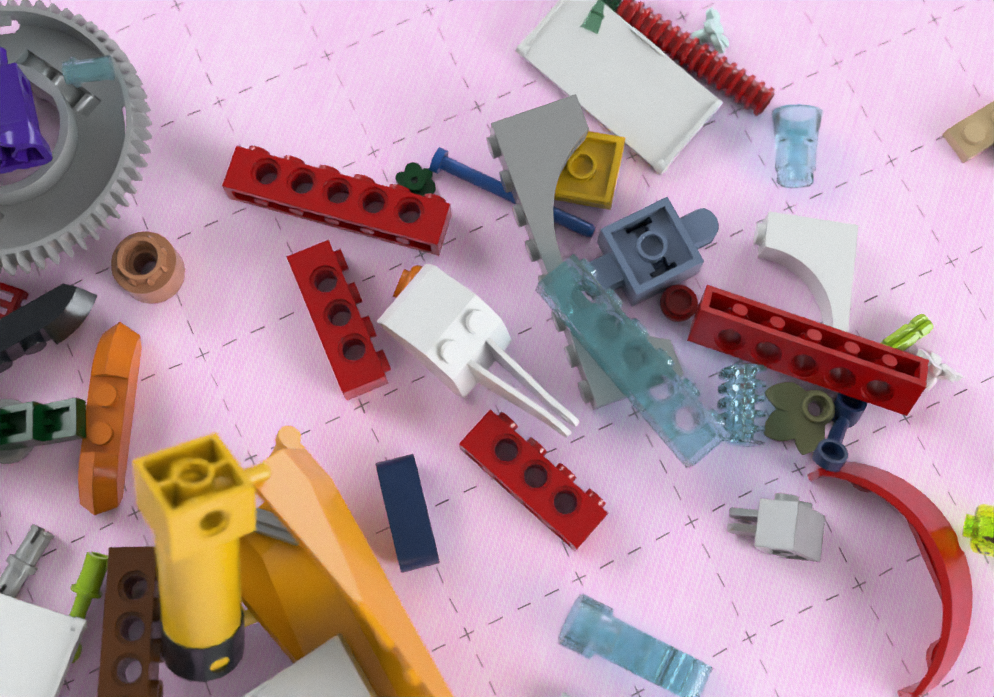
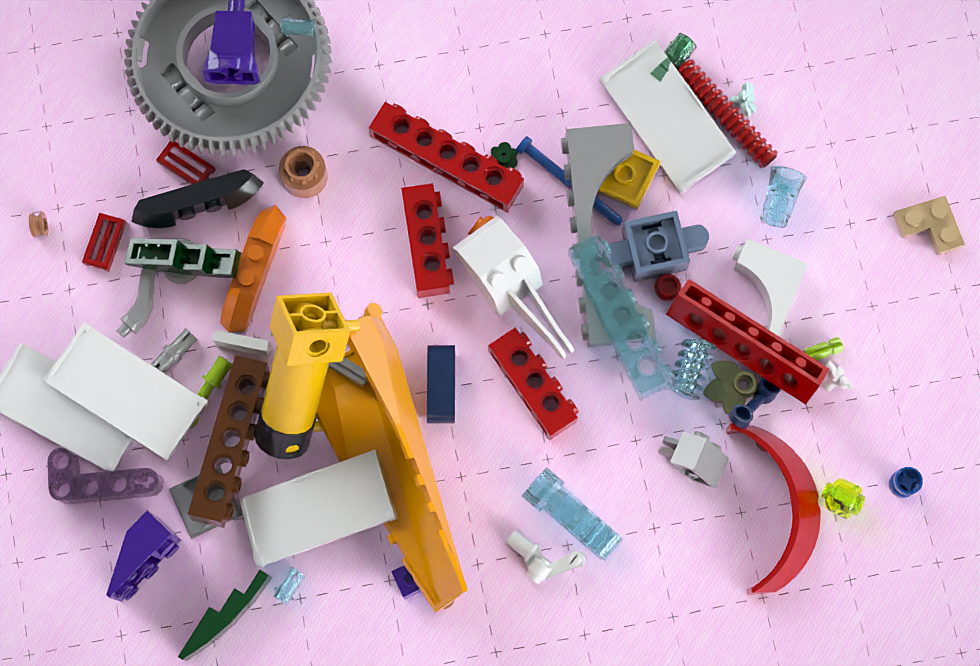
camera: 15 degrees right, 0 degrees up
none -> white tile [212,330,272,357]

